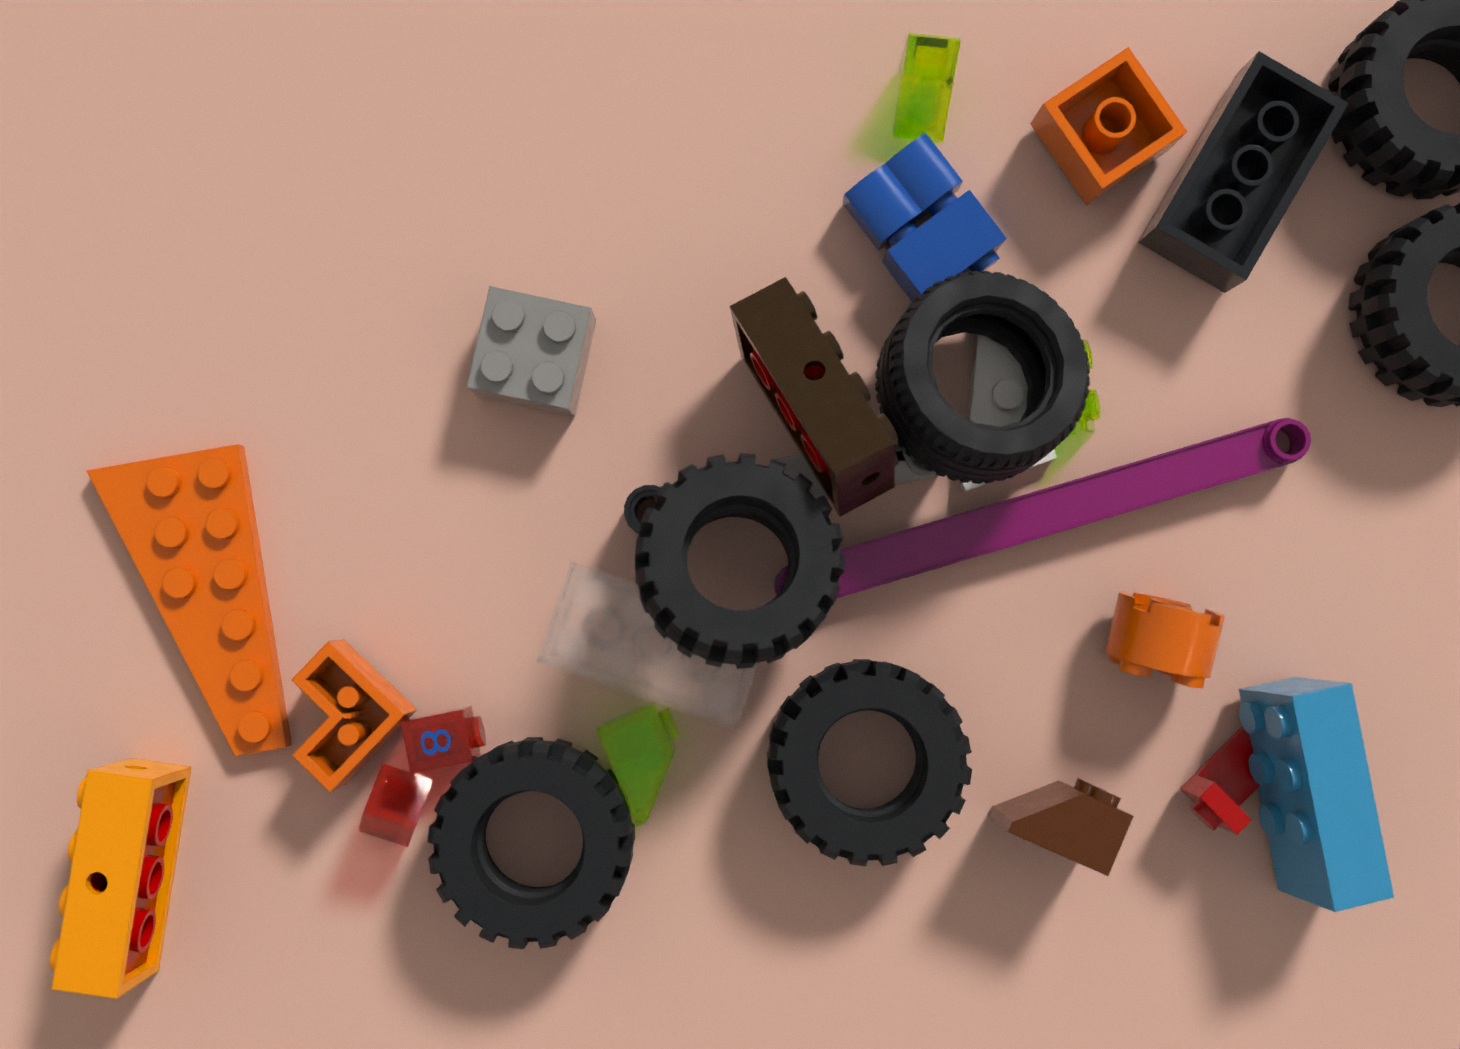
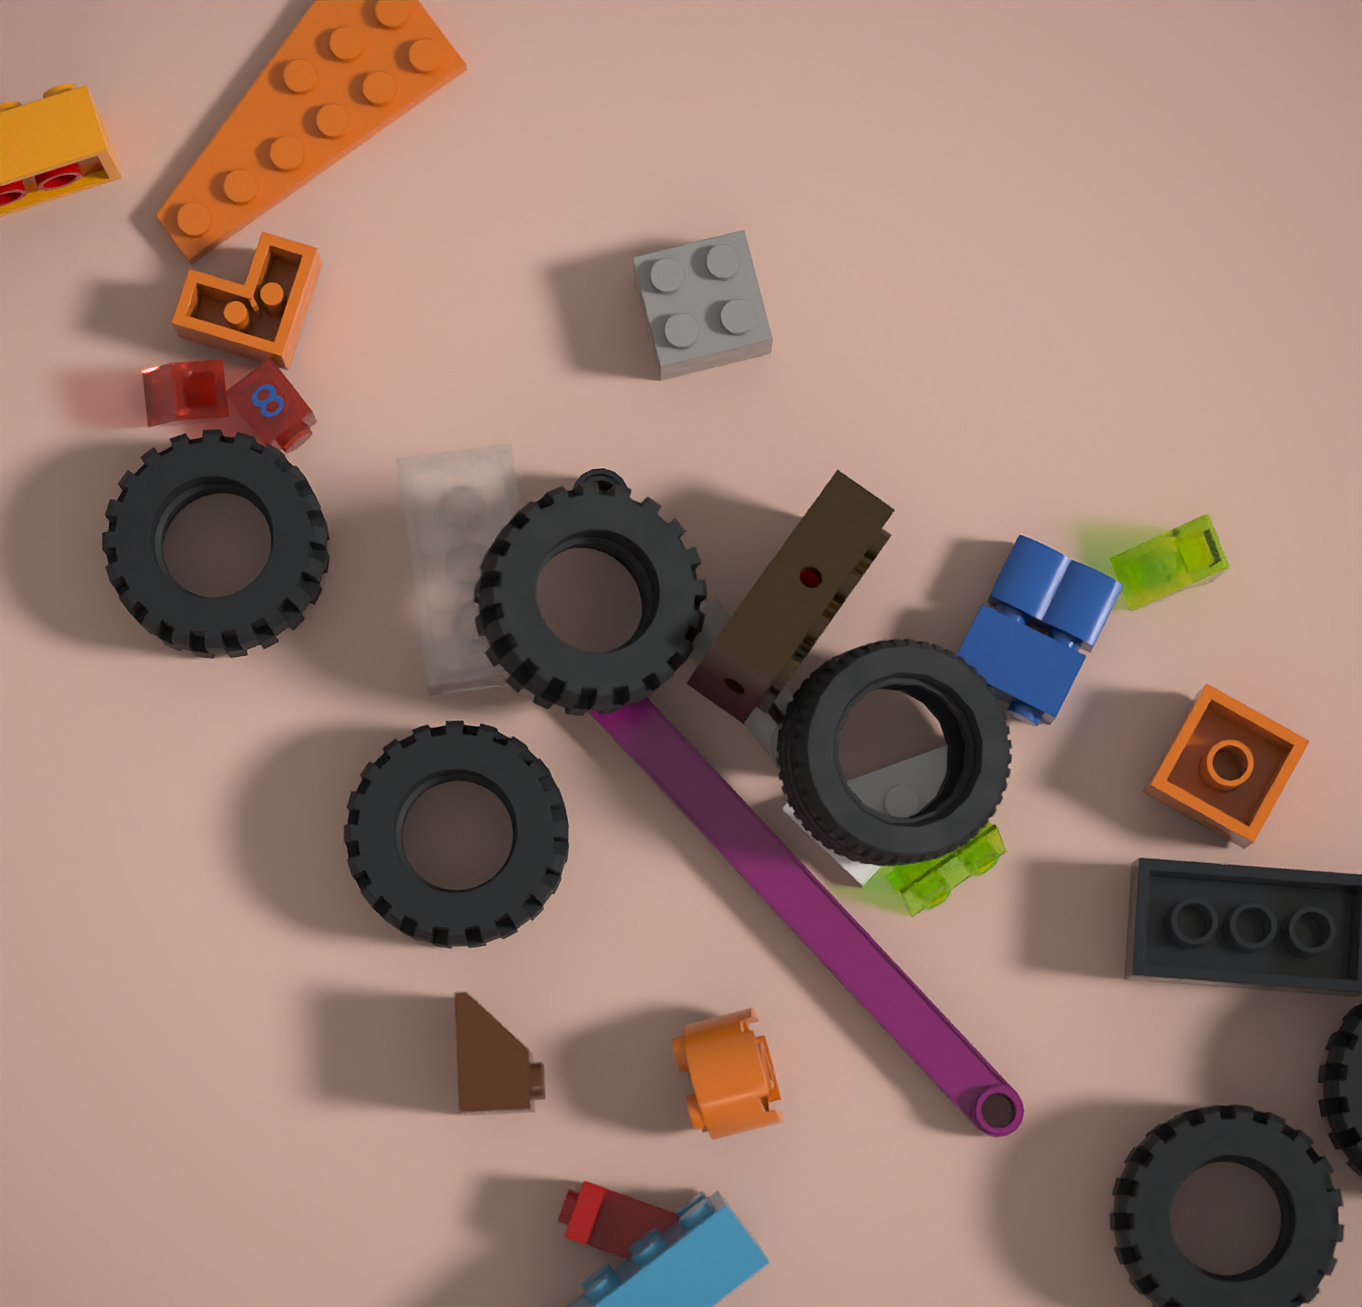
camera: 70 degrees right, 5 degrees down
clear neon green slope [596,701,681,826] -> none

